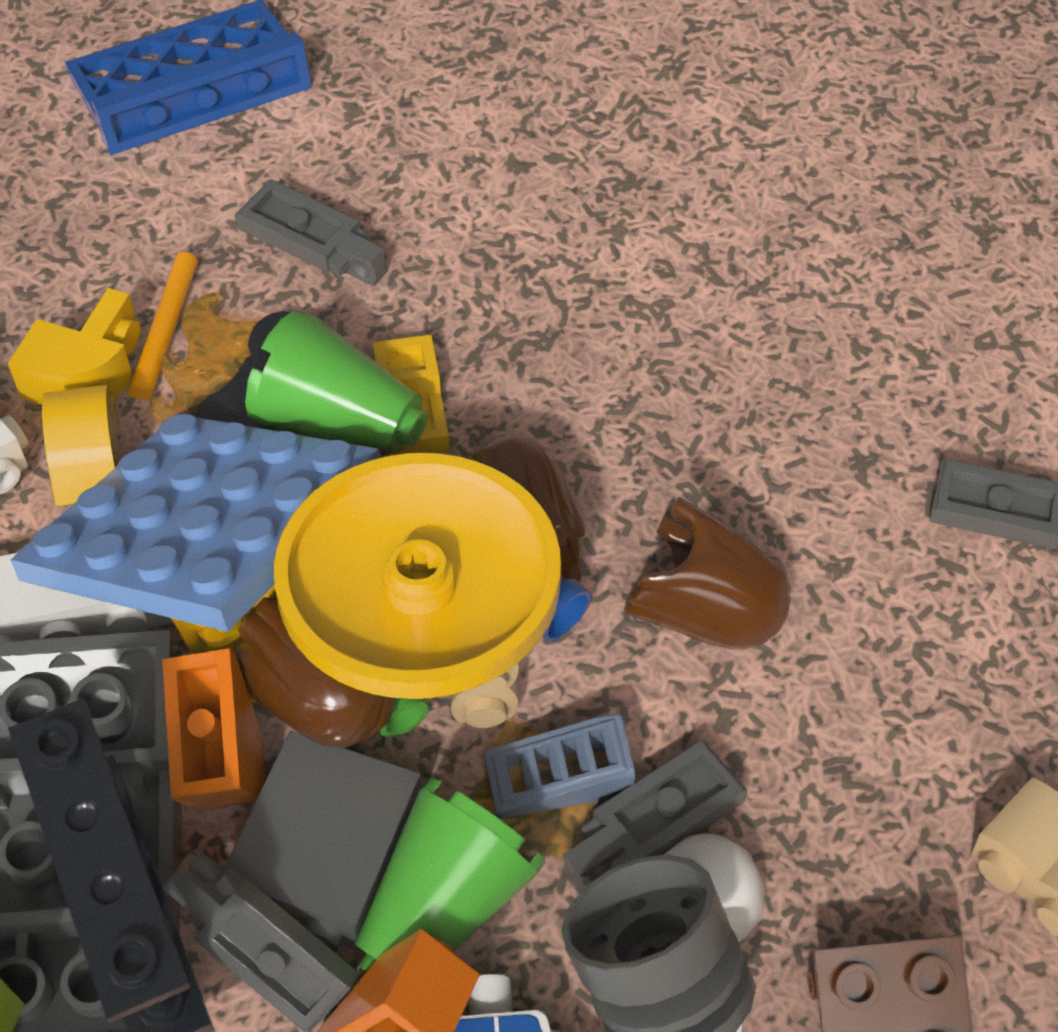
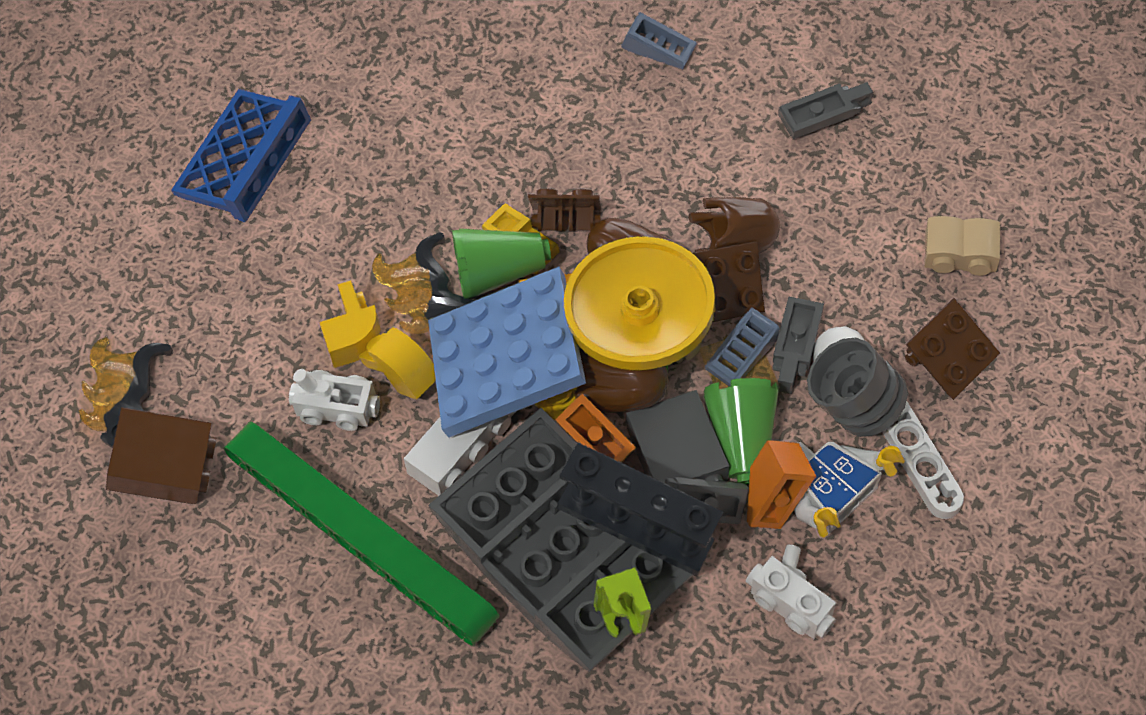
camera: 35 degrees left, 5 degrees up
light orange bar [128,252,198,400] -> none
dark grey hinge [235,179,387,286] -> none
none -> reddish brown hinge [528,189,601,232]
none -> sand blue slope [621,12,697,69]
none -> reddish brown hinge [693,241,765,323]

